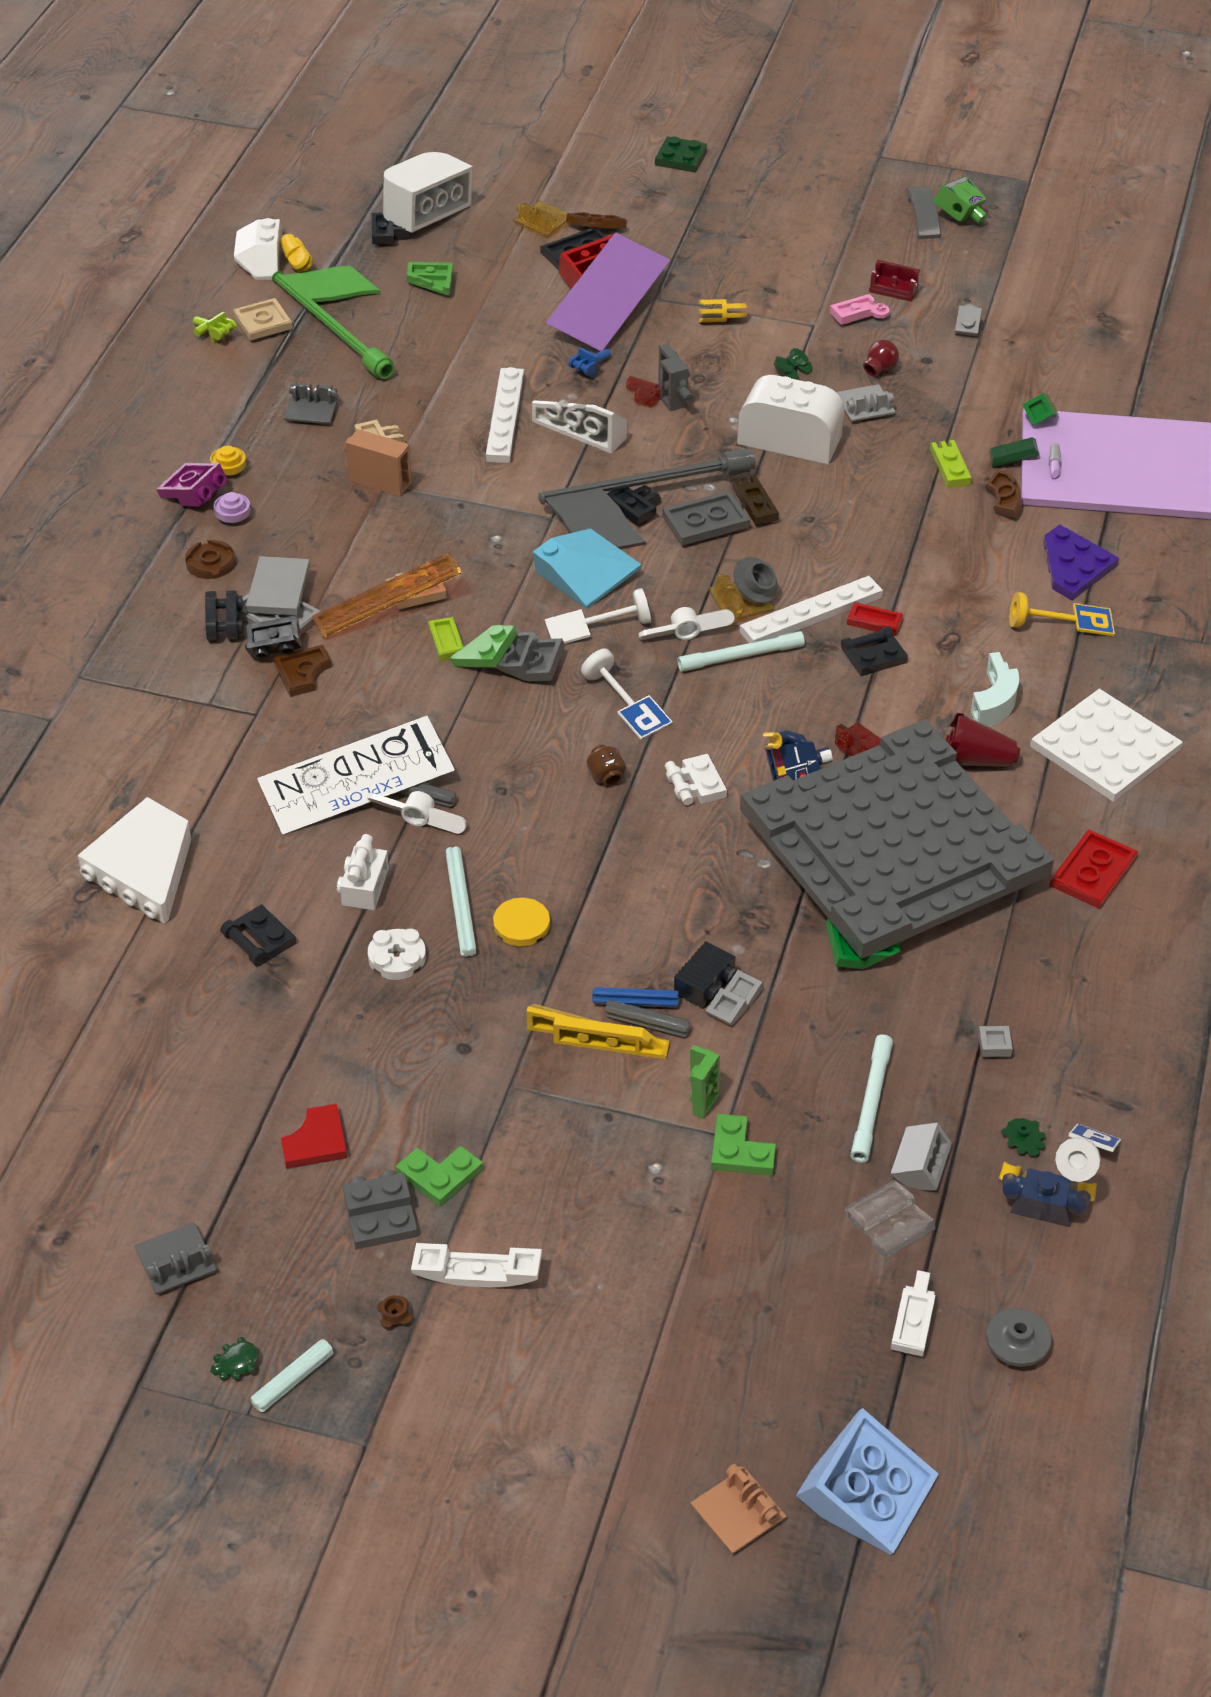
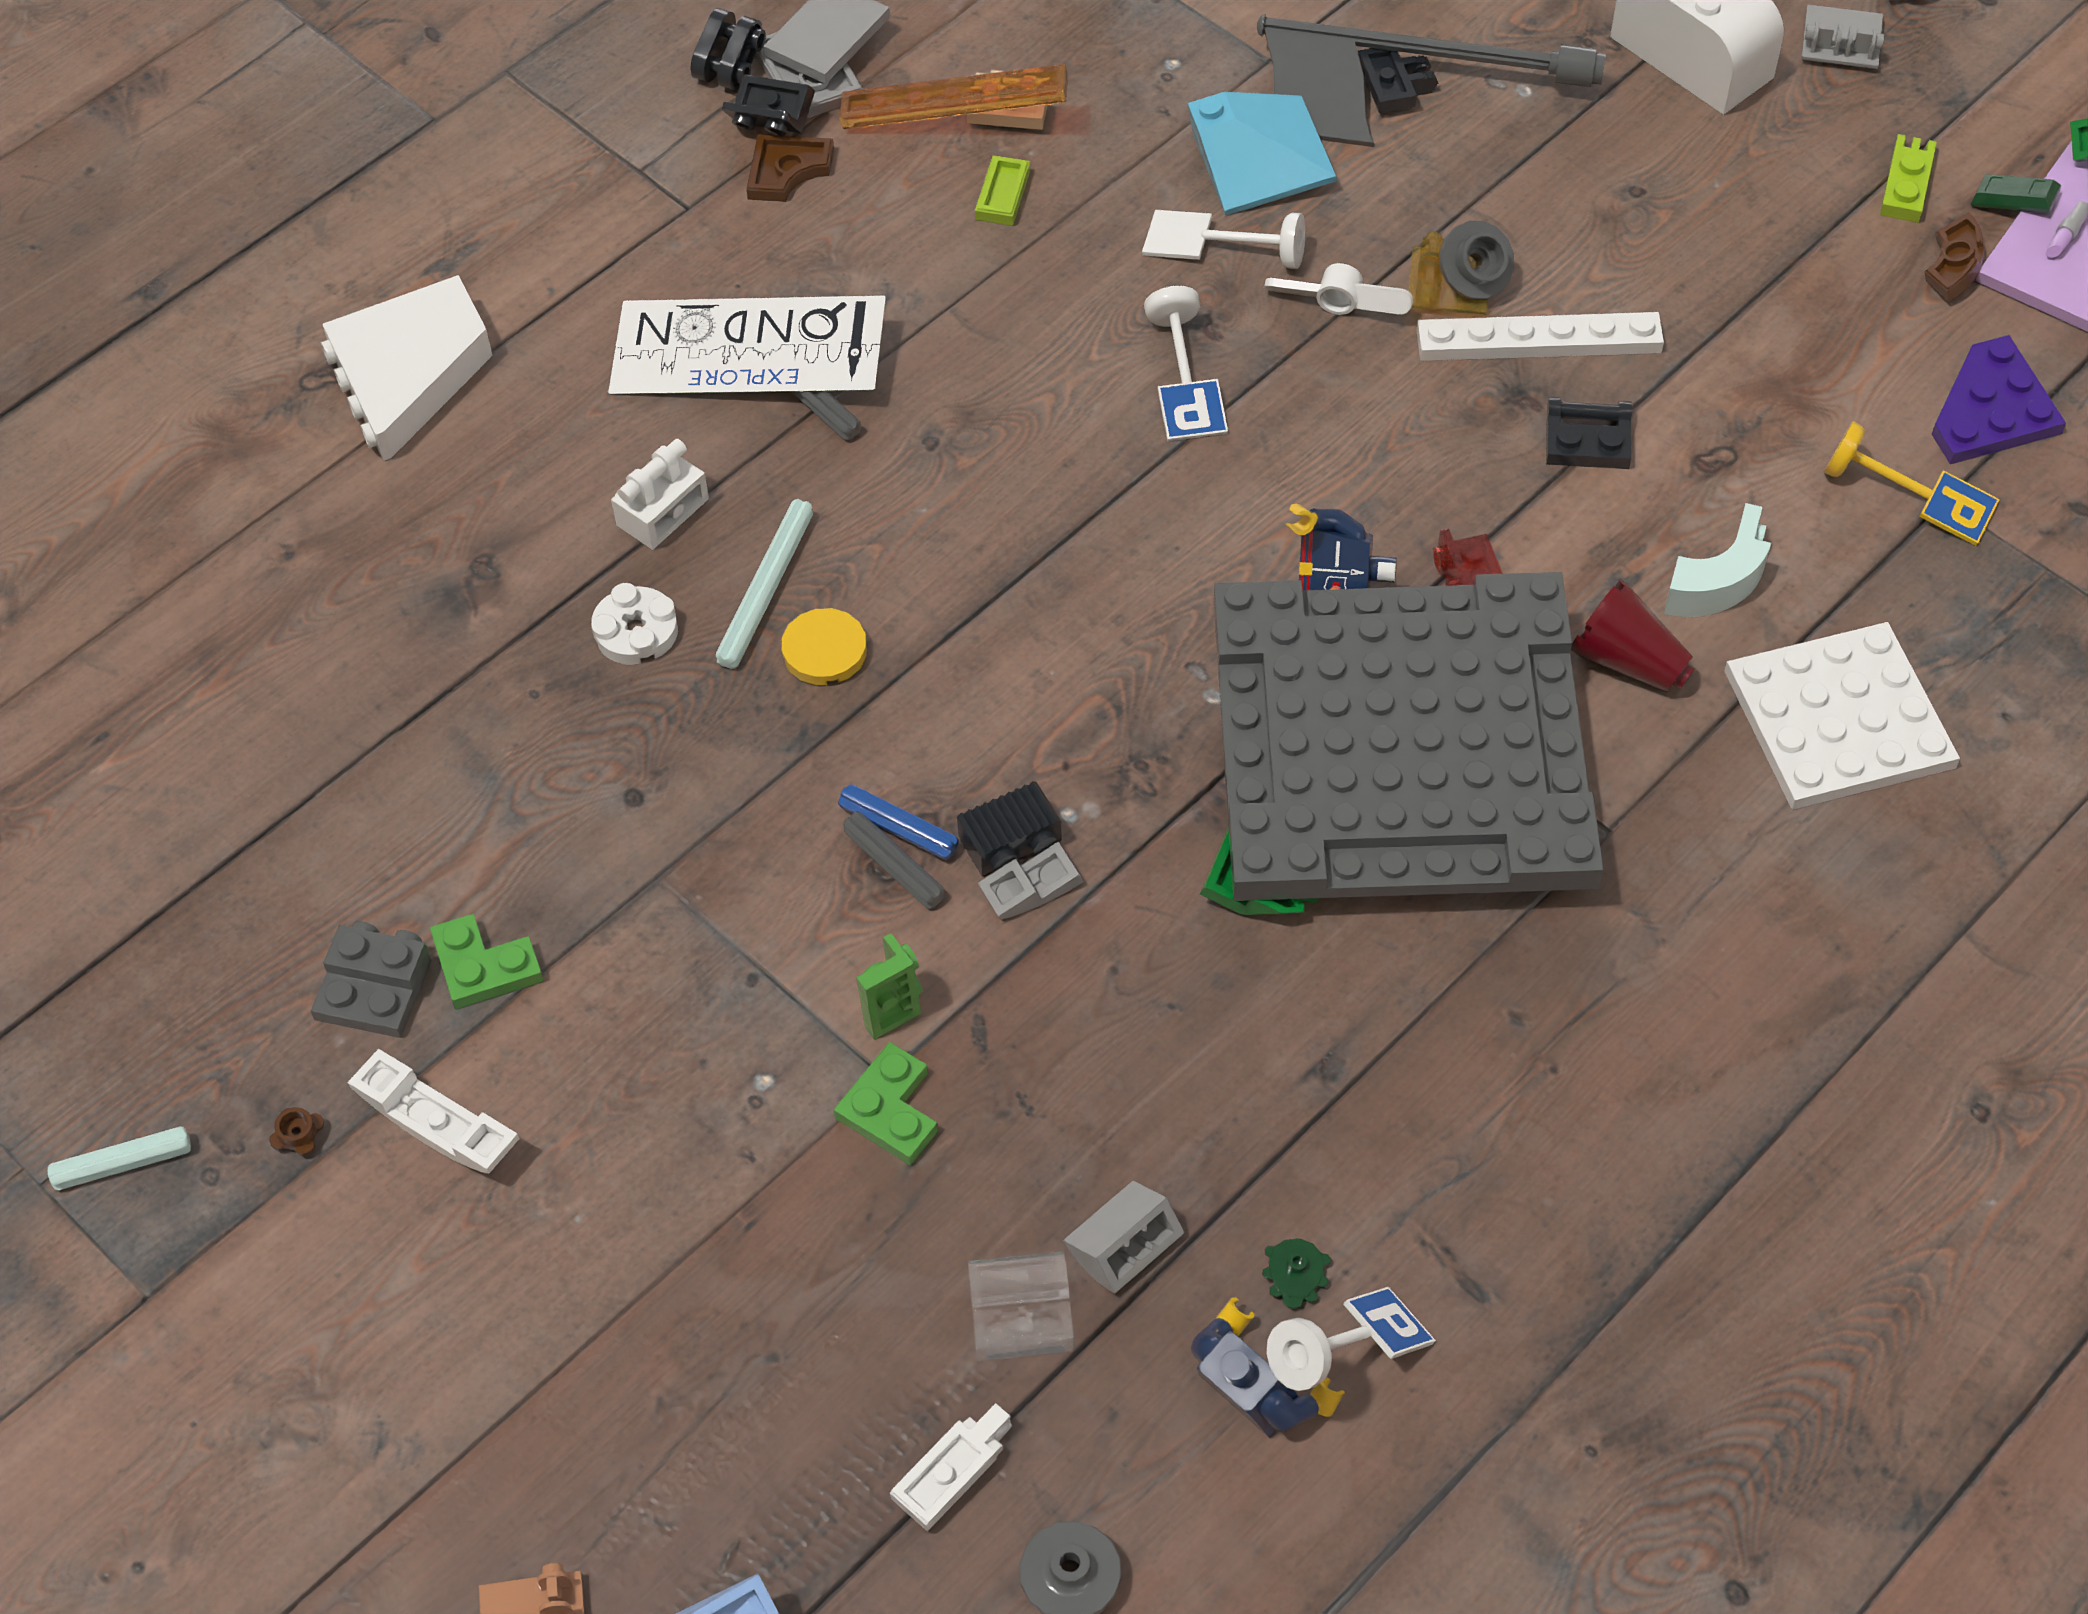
camera: 30 degrees right, 10 degrees up
dark grey hinge [134,1222,217,1295] -> none
dark green piece [210,1337,258,1381] -> none
black plate [220,904,297,966] -> none
red tile [281,1103,347,1168] -> none
white piece [367,791,467,834] -> none
bright green wing [450,625,518,667] -> none
dark grey plate [495,632,565,682] -> none
yellow wedge [526,1004,669,1059] -> none
reddish brown head [586,745,626,786] -> none
dark grey plate [662,491,750,546] -> none
white plate [665,754,727,805] -> none
light aqua piece [677,631,805,672] -> none
dark brown hinge [732,475,779,525] -> none
red tile [847,602,903,636] -> none
light aqua piece [850,1035,893,1163] -> none
light grey plate [978,1026,1013,1057] -> none
red tile [1049,829,1138,909] -> none

